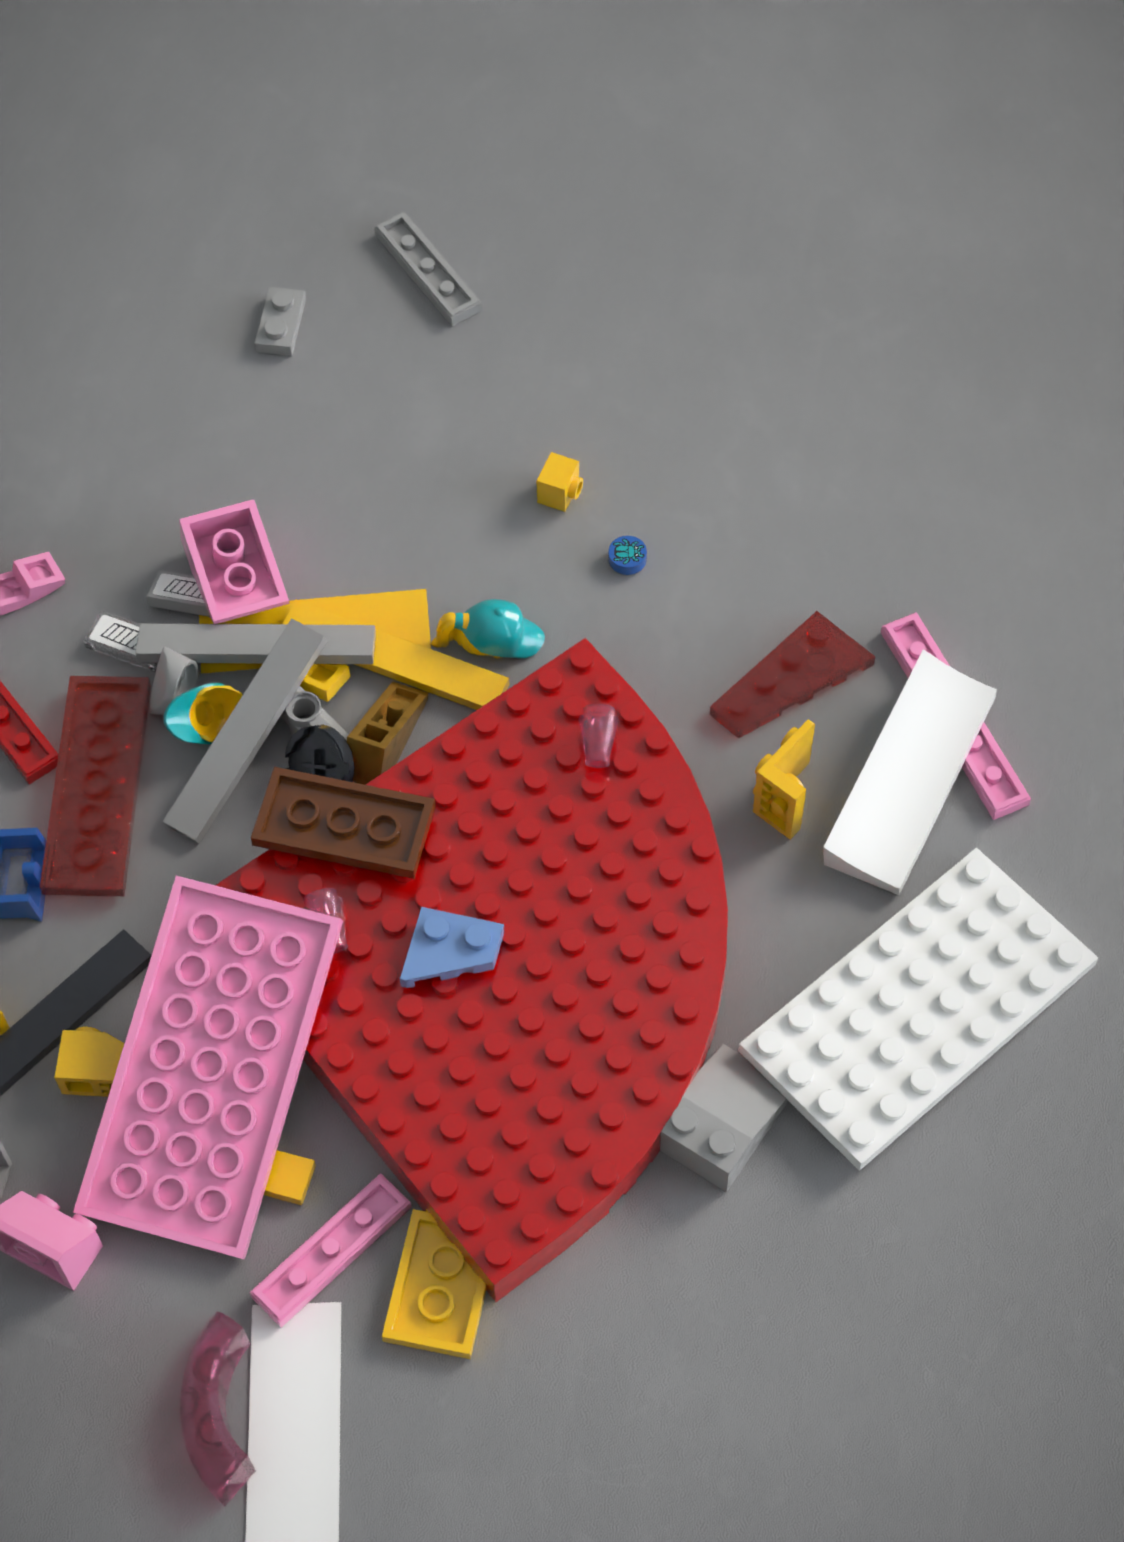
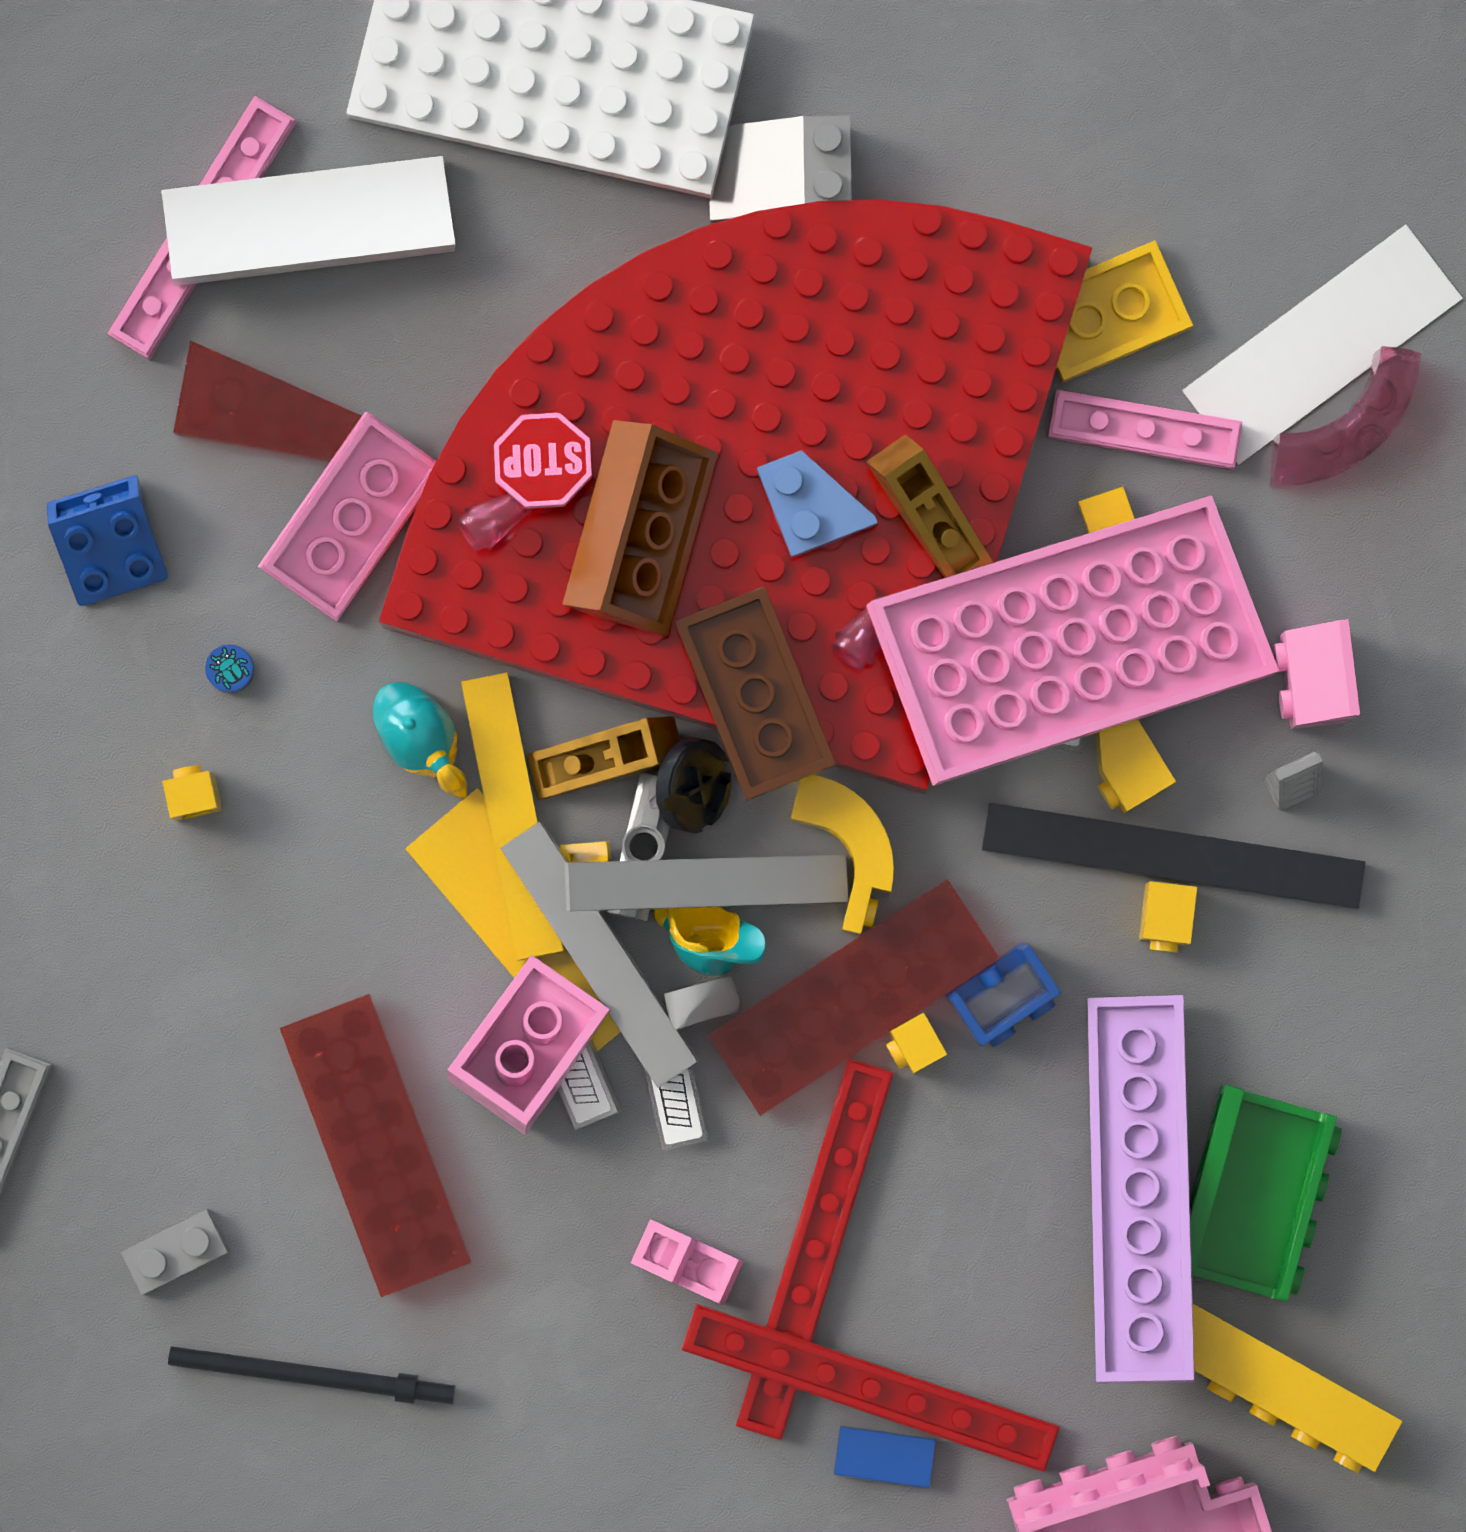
camera: 125 degrees left, 25 degrees up
yellow bracket [752,719,815,840] -> none
none -> blue bracket [47,475,168,606]
none -> black bar [168,1346,456,1405]
none -> bright pink tile [258,412,436,622]
none -> clear red plate [279,994,472,1297]
none -> piece [494,413,592,509]
none -> dark orange slope [562,420,718,636]
none -> yellow arch [790,775,894,936]
none -> pearl gold slope [866,434,993,578]
none -> yellow plate [886,1013,947,1074]

